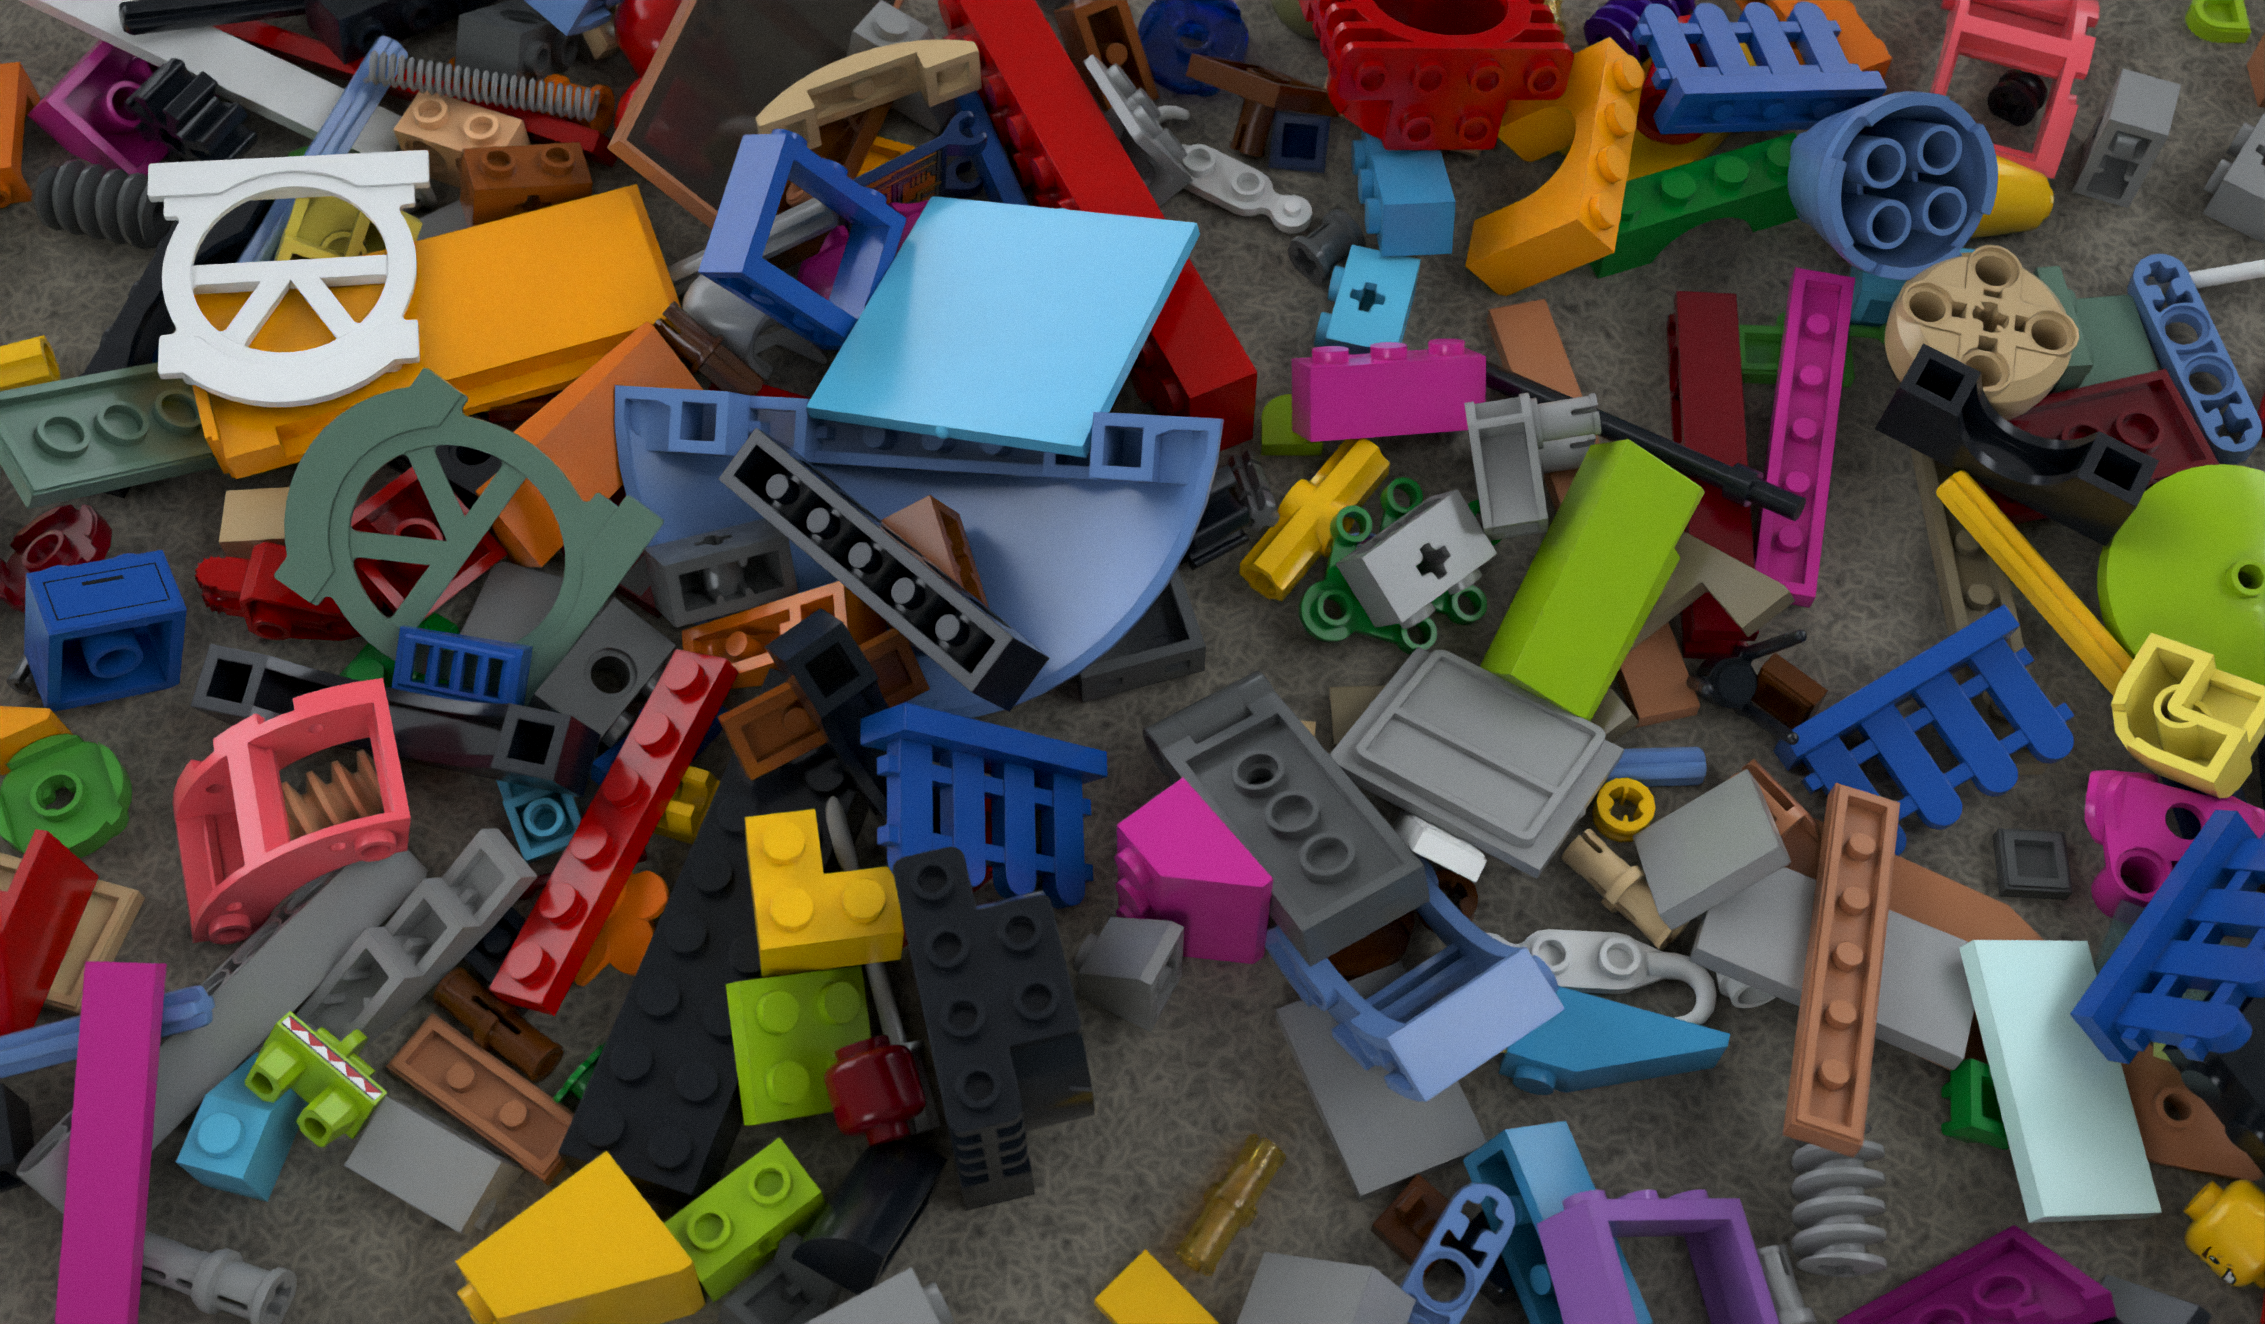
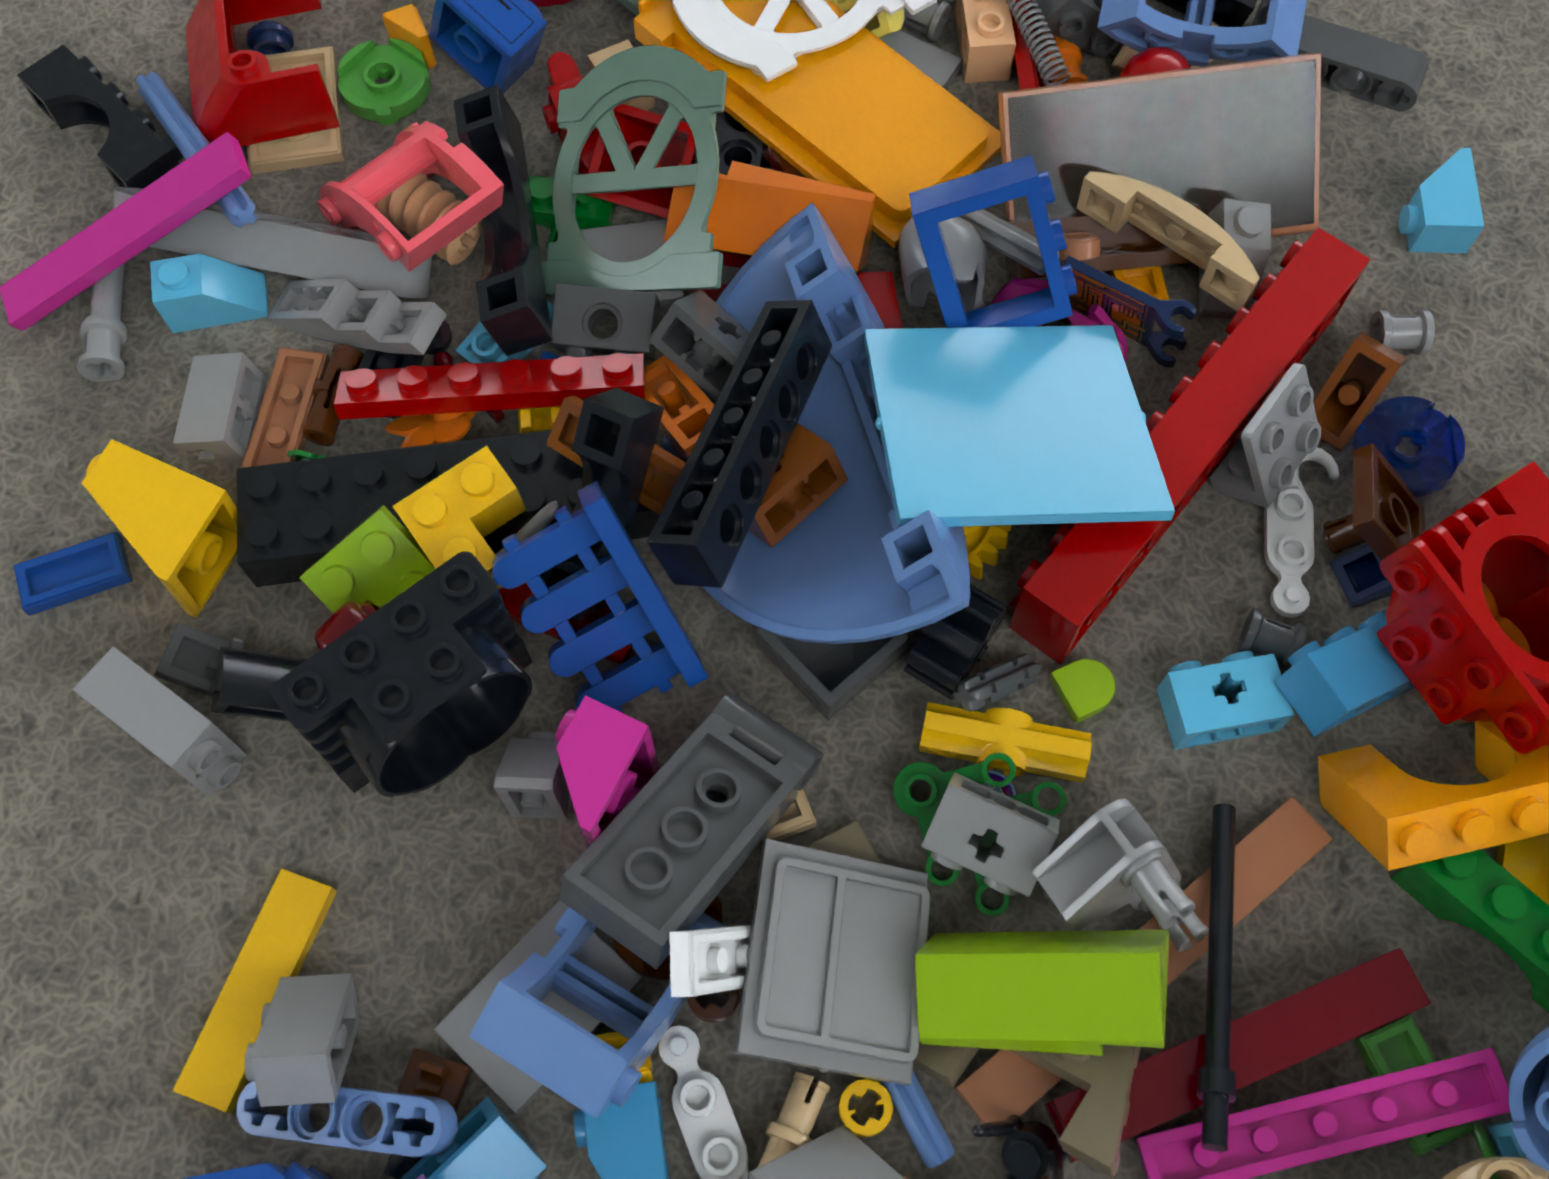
camera: 65 degrees right, 5 degrees up
lime hips [245,1011,388,1147] -> none
blue slope [392,625,533,706] -> none
dark orange brick [460,142,593,227] -> none
reddish brown axle [653,301,764,396] -> none
lime brick [664,1137,826,1303] -> none
blue tile [954,90,1029,206] -> none
clear yellow pin [1173,1133,1287,1277] -> none
dark pink brick [1292,338,1486,442] -> none

